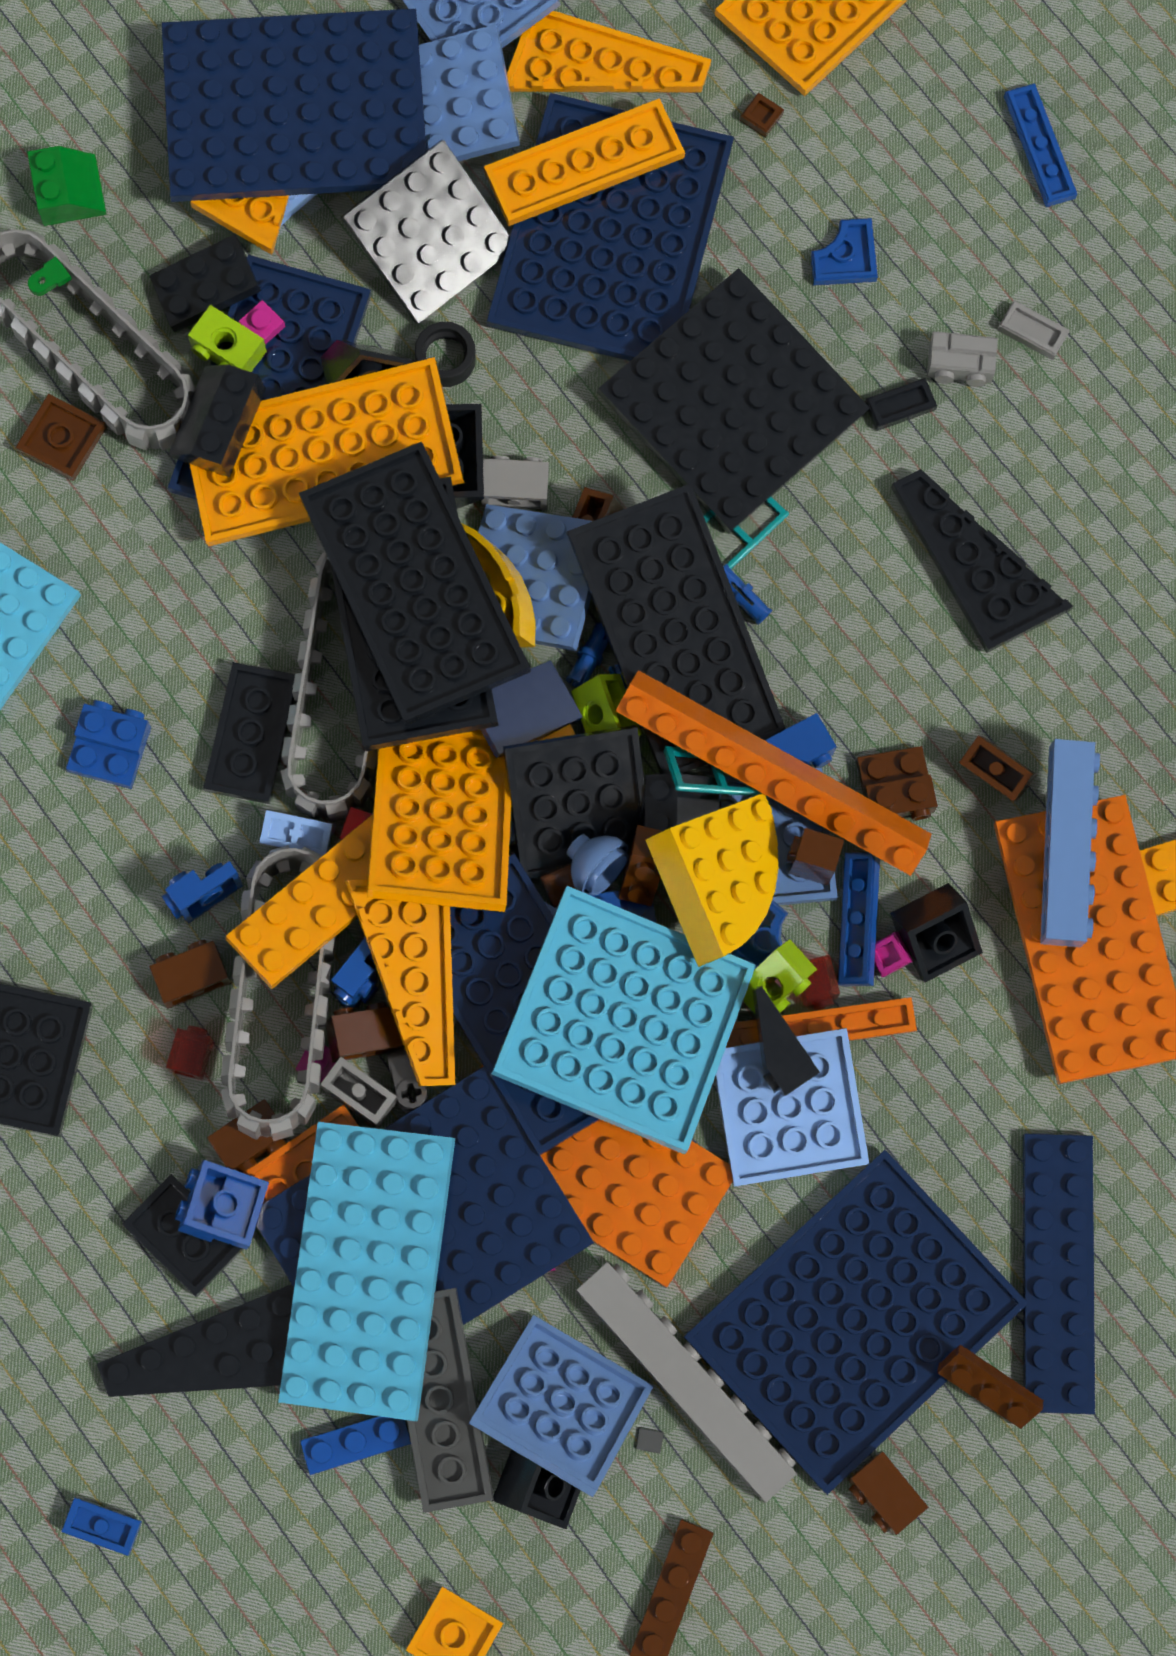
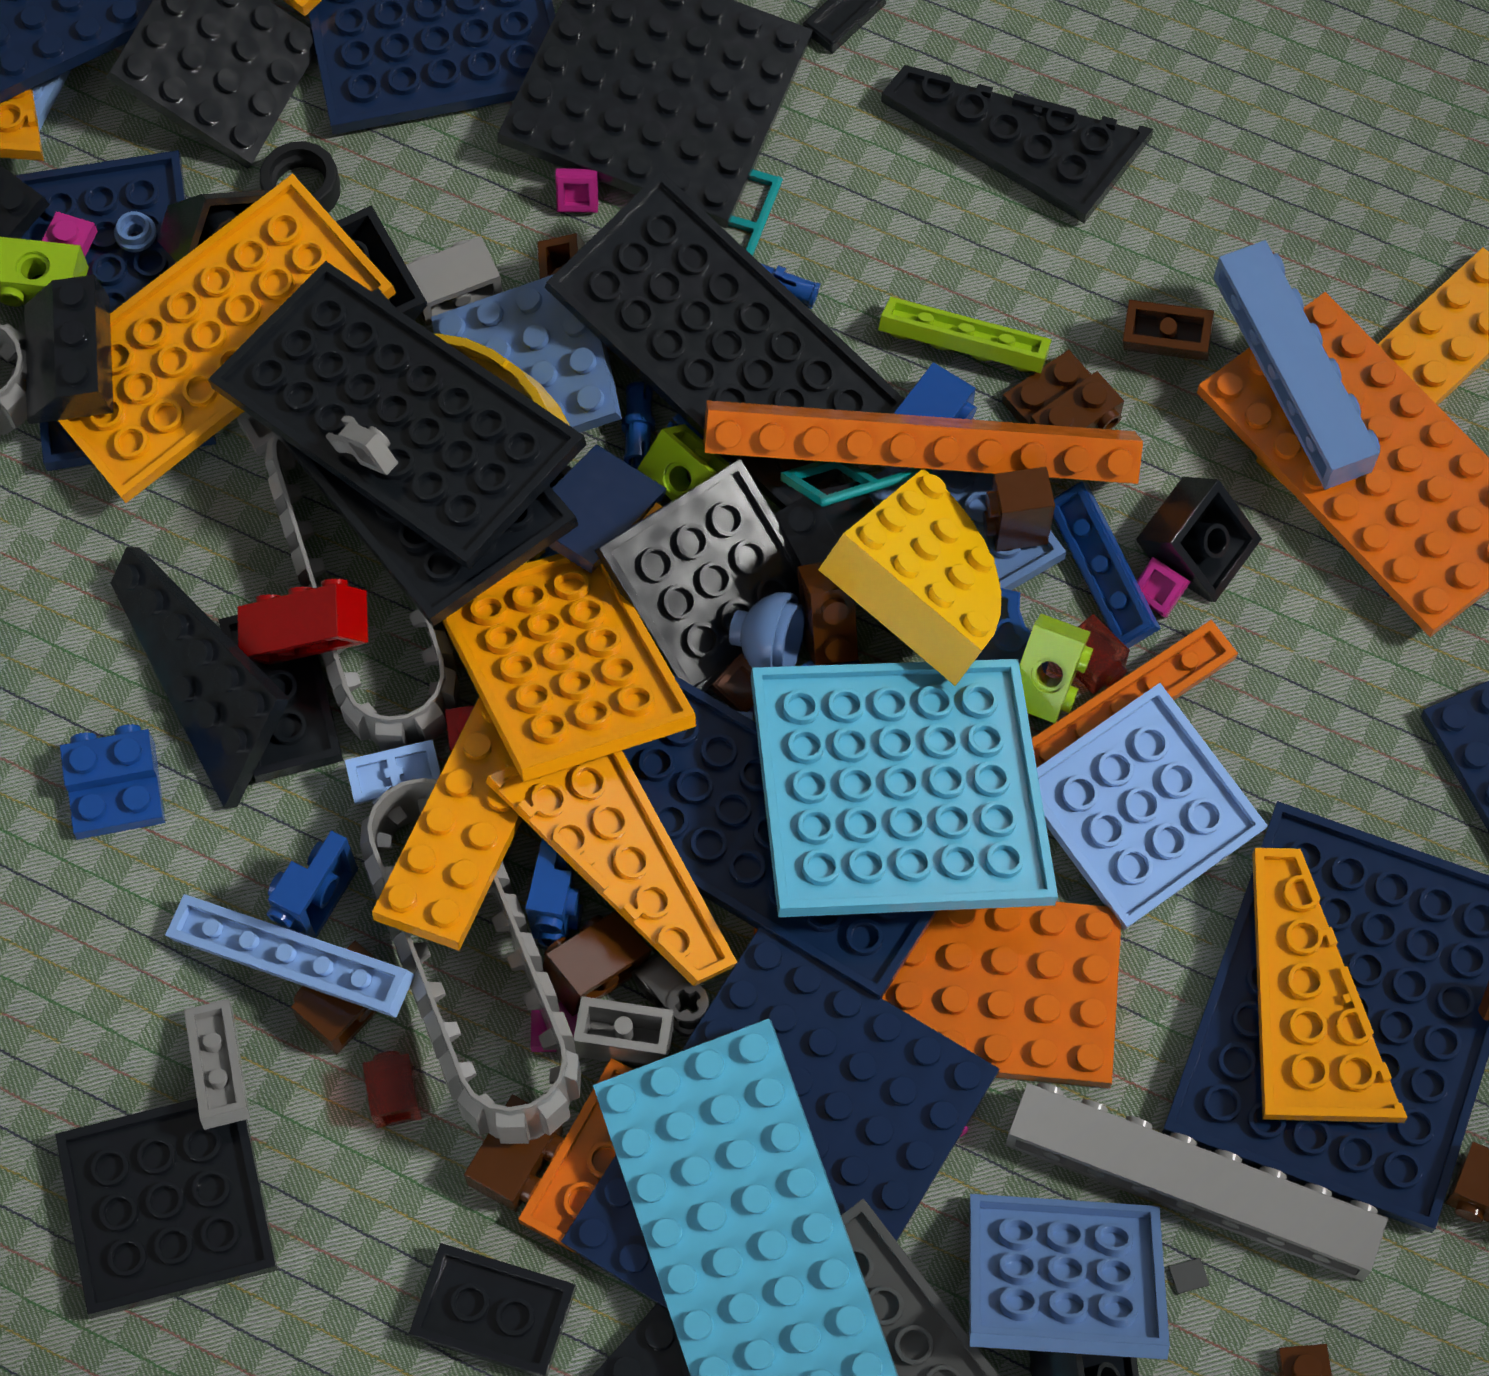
camera: 20 degrees left, 10 degrees down
blue plate [175,1160,269,1250] -> none
black slope [752,986,820,1096] -> none
none -> black wing [110,547,290,808]
none -> medium blue plate [114,211,157,252]
none -> light blue plate [165,894,415,1018]
none -> light grey plate [184,999,250,1130]
none -> red brick [237,579,368,665]
none -> light grey plate [326,416,398,475]
none -> dark pink tile [555,168,599,213]
none -> lime plate [878,296,1052,373]
none -> light orange wing [1252,848,1408,1123]

